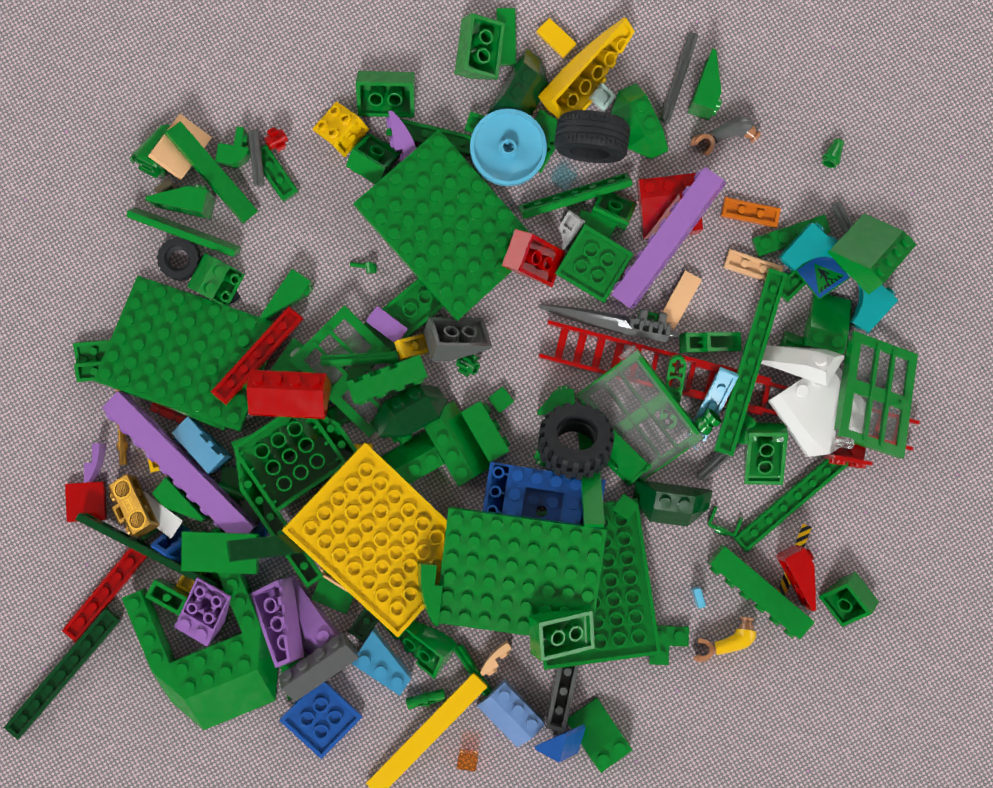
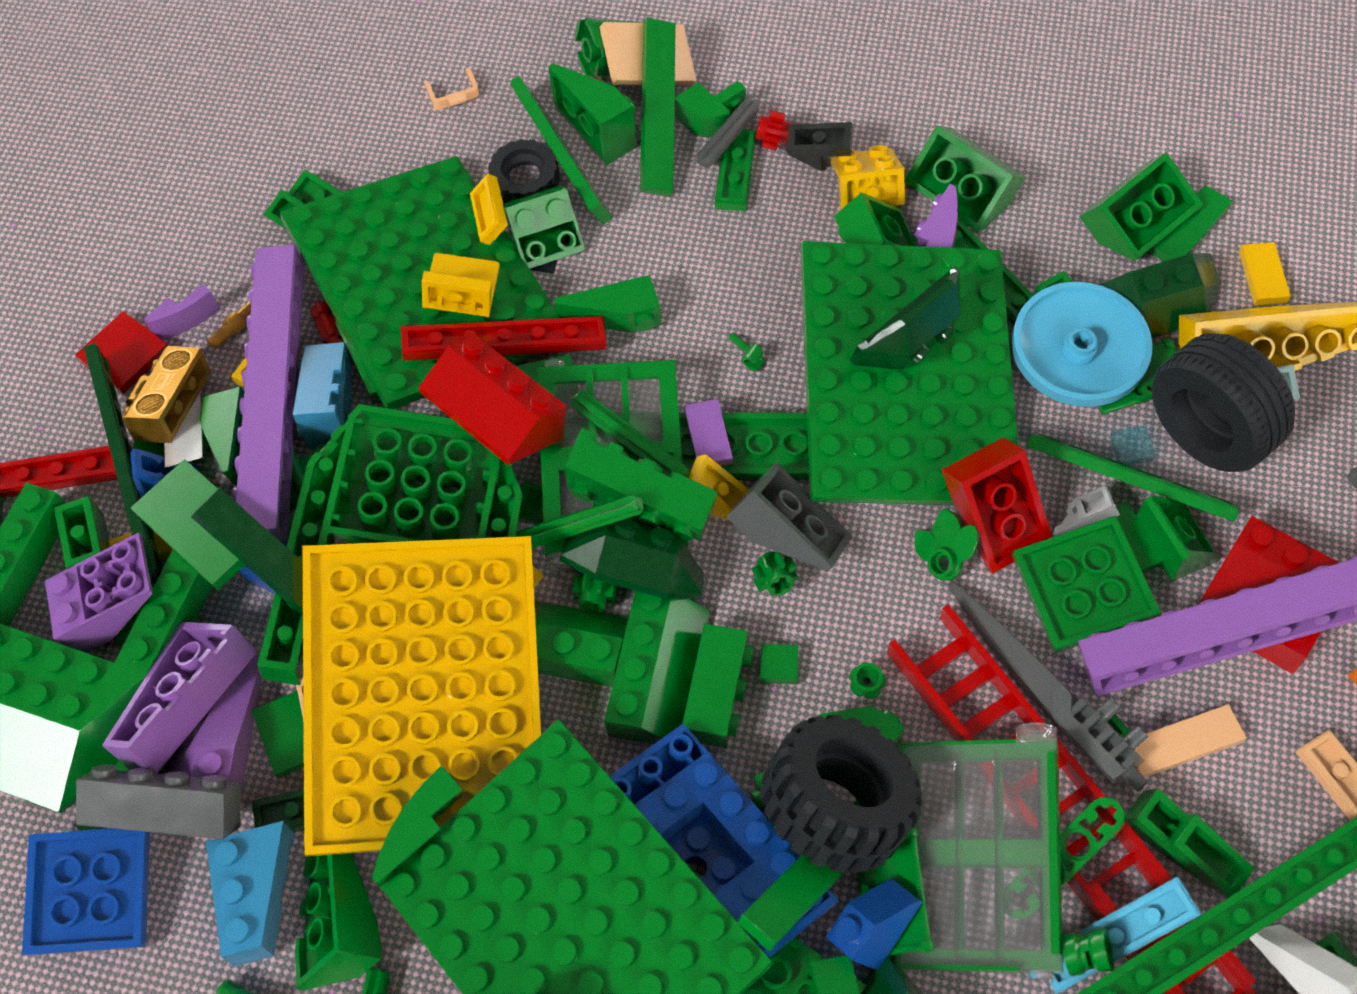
camera: 45 degrees right, 25 degrees down
green wedge [611,83,668,159] -> none
none -> yellow bracket [422,253,499,317]
none -> light nougat piece [424,68,479,110]
none -> yellow tile [470,174,508,245]
none -> green axle [516,493,644,548]
none -> pearl dark grey slope [786,122,853,171]
none -> blue slope [826,878,923,970]
none -> green plate [849,663,886,699]
none -> dark green wedge [850,266,960,370]
none -> green plate [914,508,979,581]

